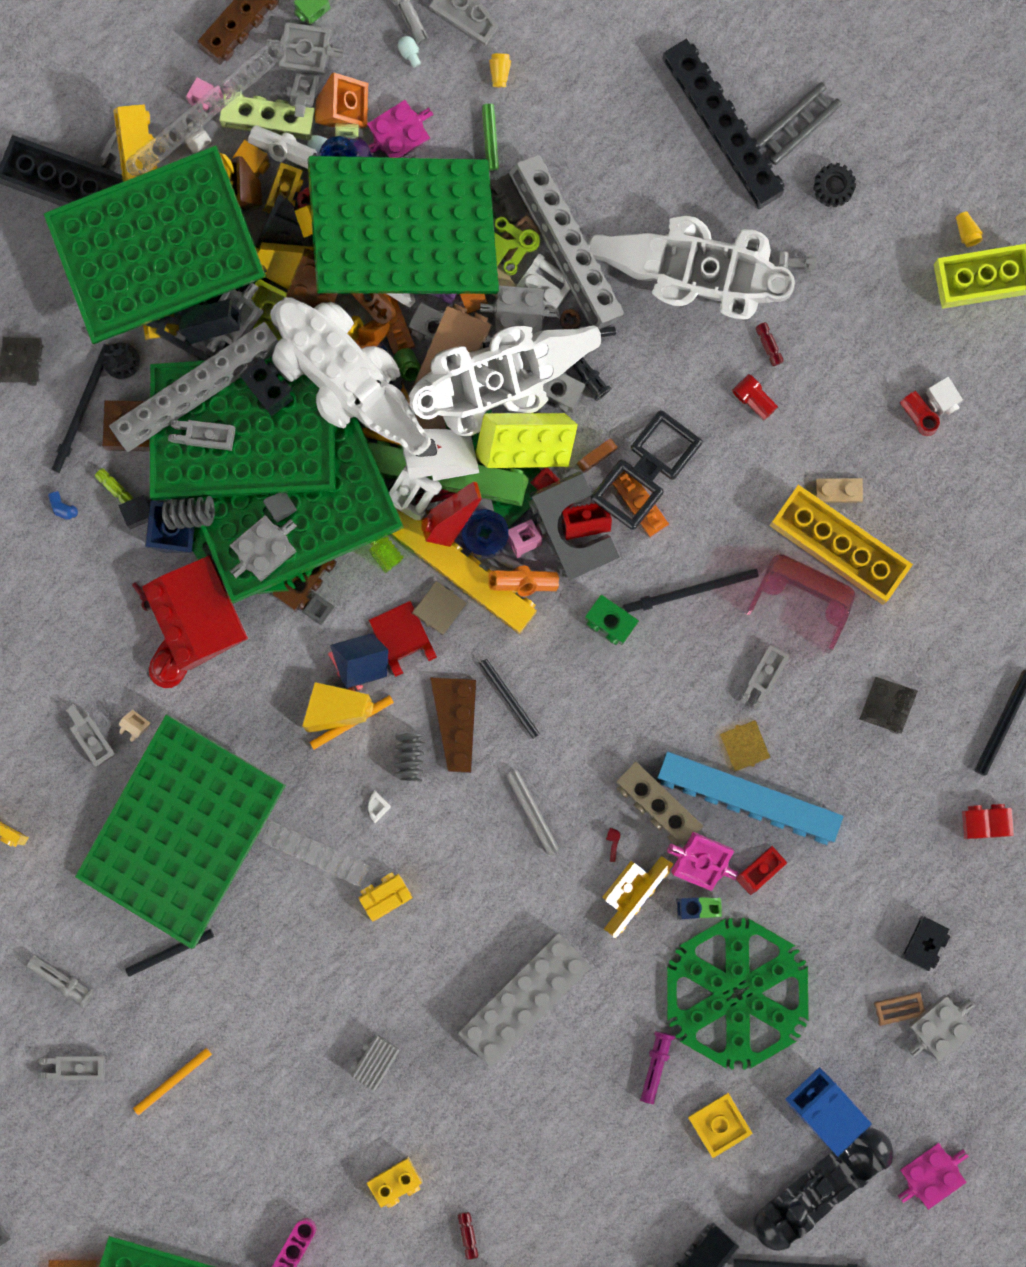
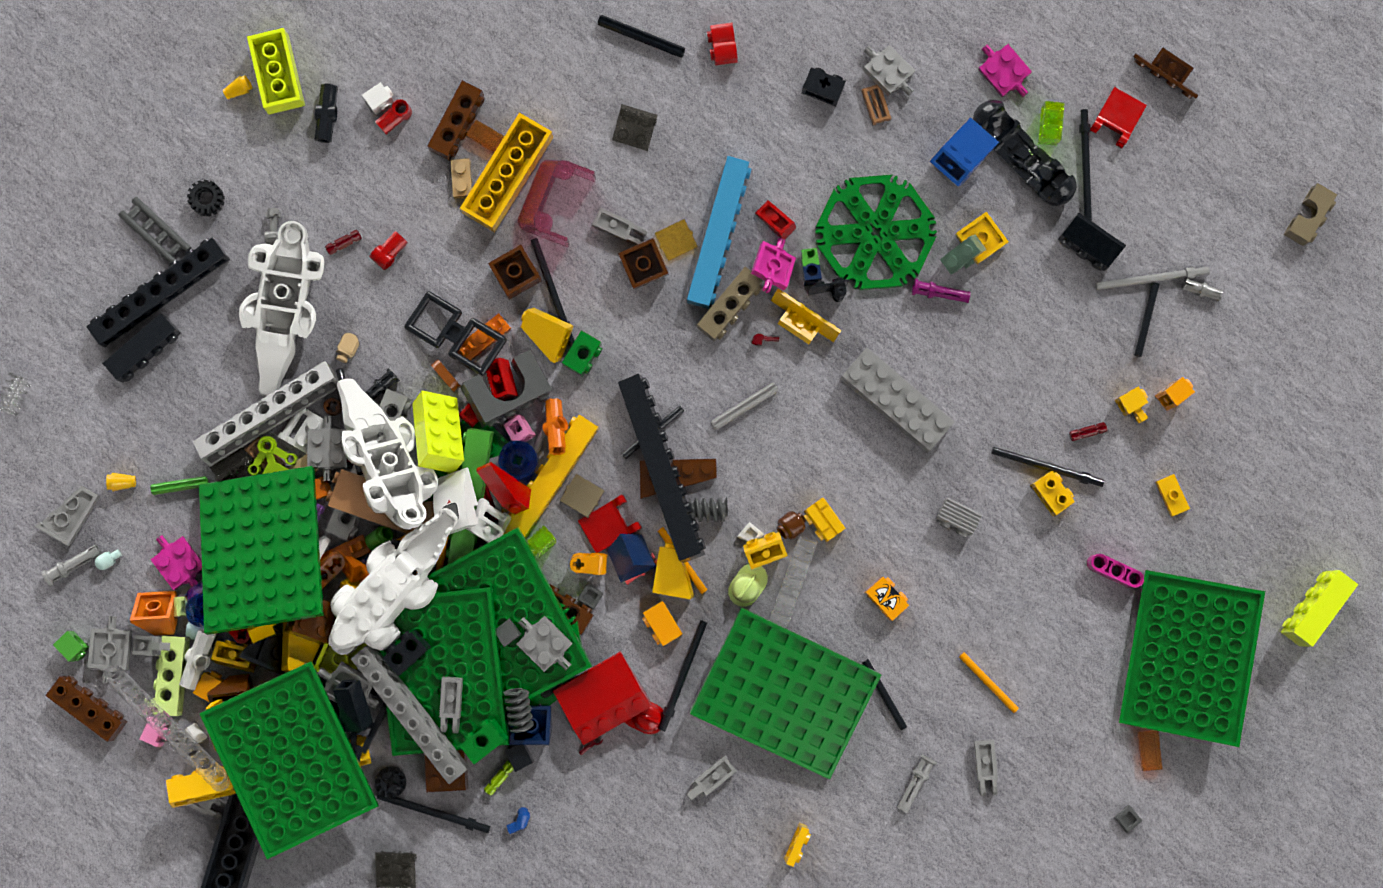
camera: 95 degrees left, 0 degrees up
tan tile [119,710,151,742] -> none
none -> black brick [102,313,181,383]
none -> black piece [314,83,338,143]
none -> tan arm [336,333,359,363]
none -> reddish brown brick [427,80,485,161]
none -> green brick [460,719,508,765]
none -> clear orange tile [466,120,504,153]
none -> reddish brown brick [488,245,542,300]
none -> yellow slope [521,308,574,363]
none -> light orange piece [570,553,607,575]
none -> reddish brown brick [618,238,669,289]
none -> black brick [618,373,706,563]
none -> light orange brick [642,601,683,646]
none -> black bar [658,620,707,732]
none -> yellowish green piece [728,564,768,607]
none -> yellow brick [743,532,788,570]
none -> reddish brown head [777,511,806,540]
none -> black hinge [808,277,849,302]
none -> light orange brick [864,577,909,621]
none -> sand green brick [940,234,987,275]
none -> black bar [991,447,1105,487]
none -> clear neon green brick [1038,101,1064,146]

